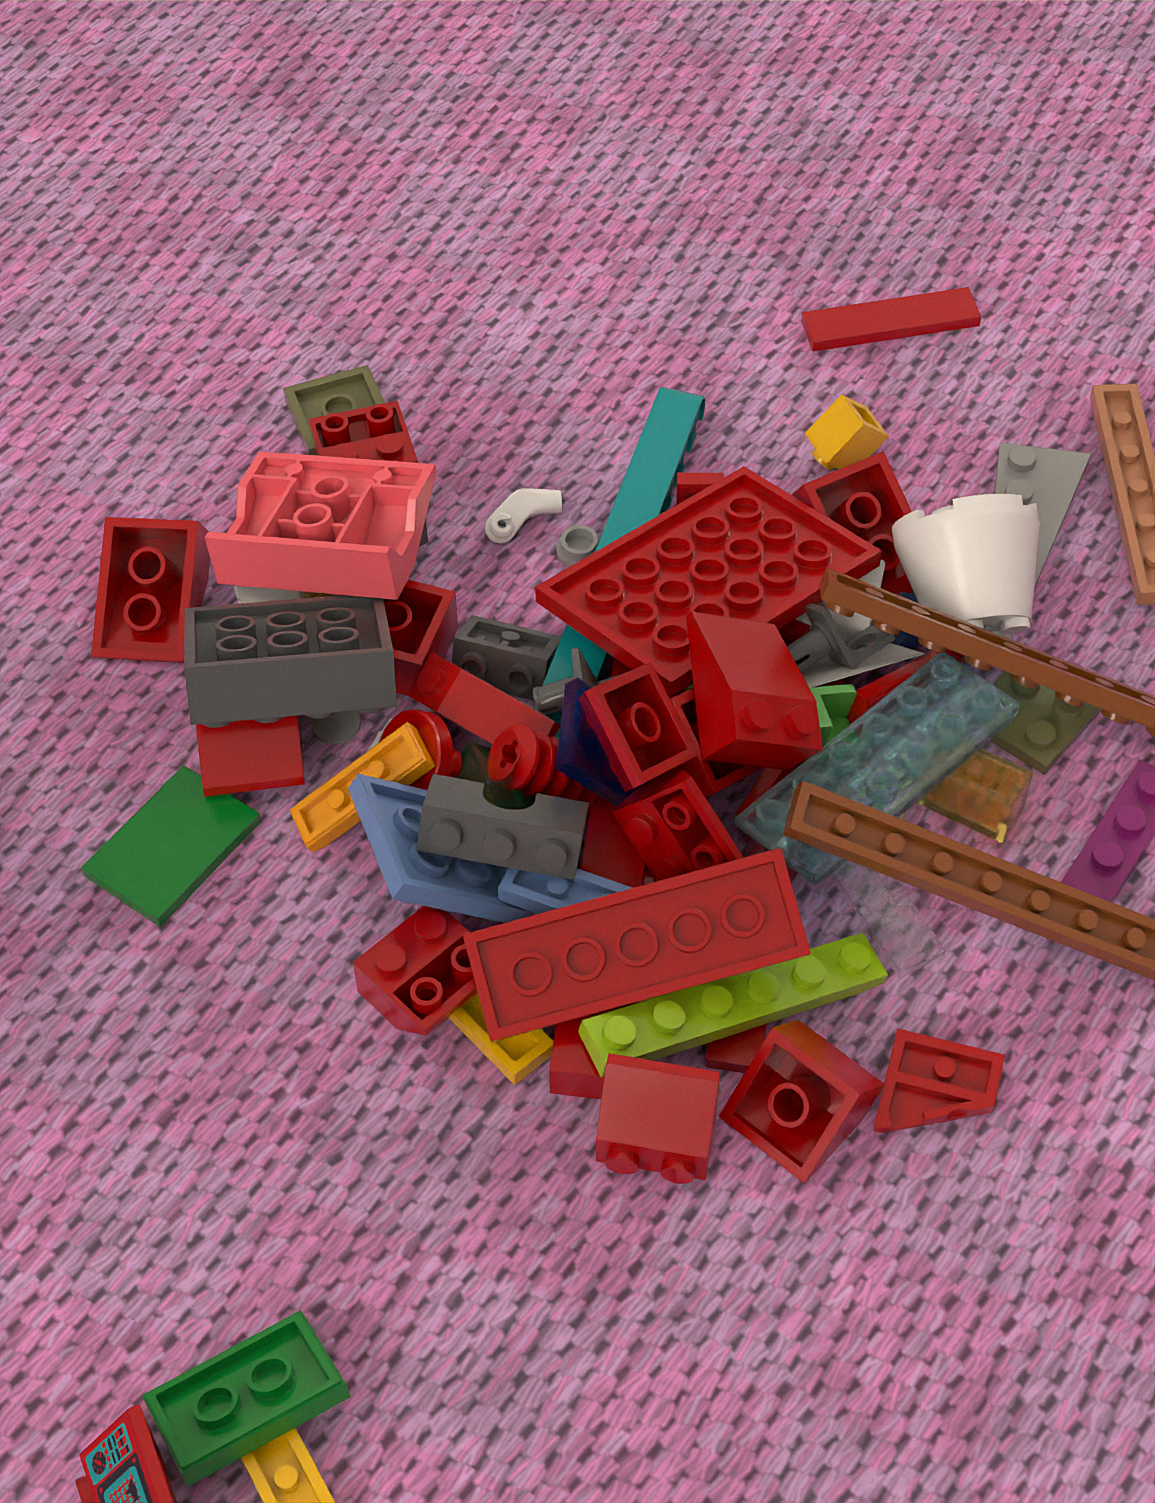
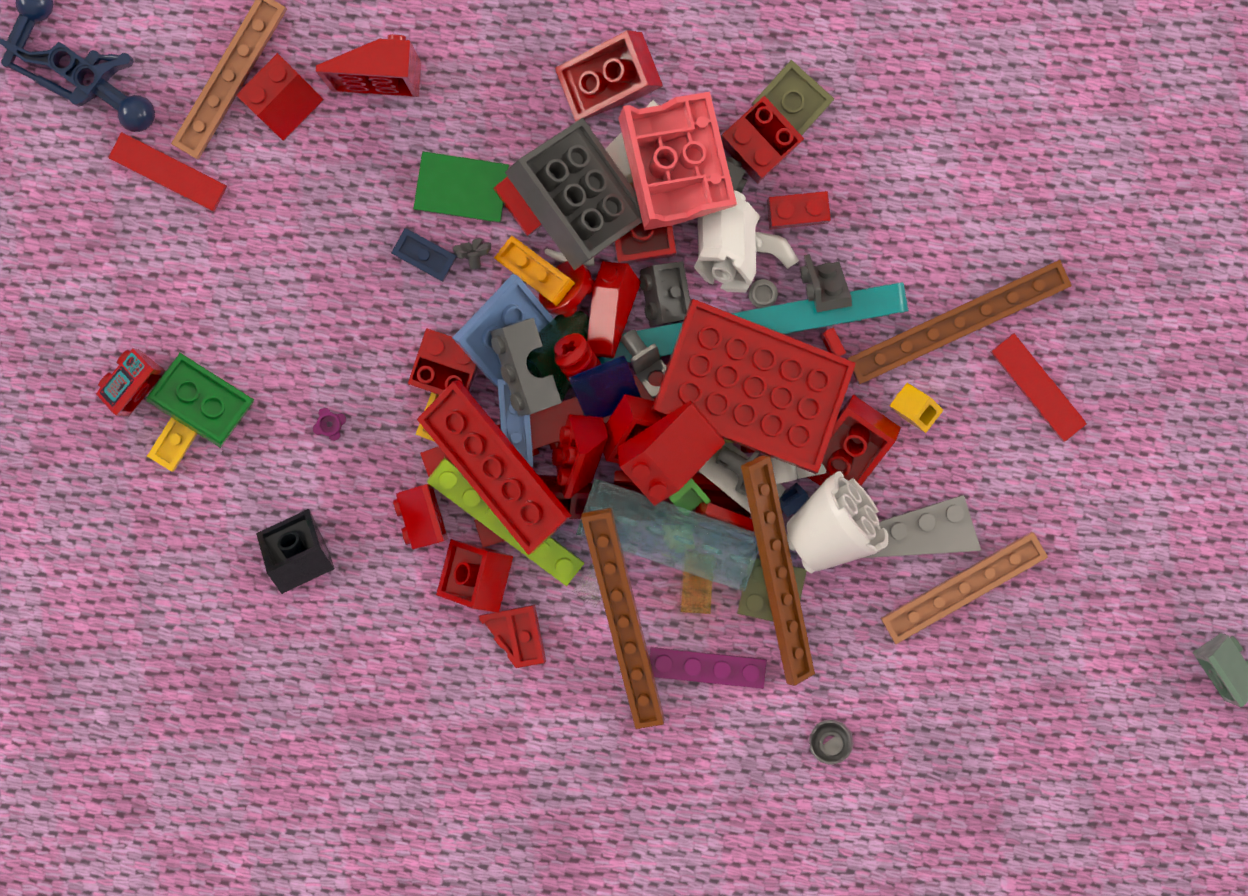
camera: 65 degrees right, 35 degrees up
red slope [578,662,698,792] -> none
none -> black slope [256,509,335,594]
none -> magenta plate [313,408,346,441]
none -> dark blue plate [391,228,457,282]
none -> dark grey plant [453,238,491,269]
none -> white brick [694,190,760,293]
none -> red brick [767,191,831,230]
none -> dark grey bracket [800,254,852,312]
none -> dark orange plate [846,260,1072,385]

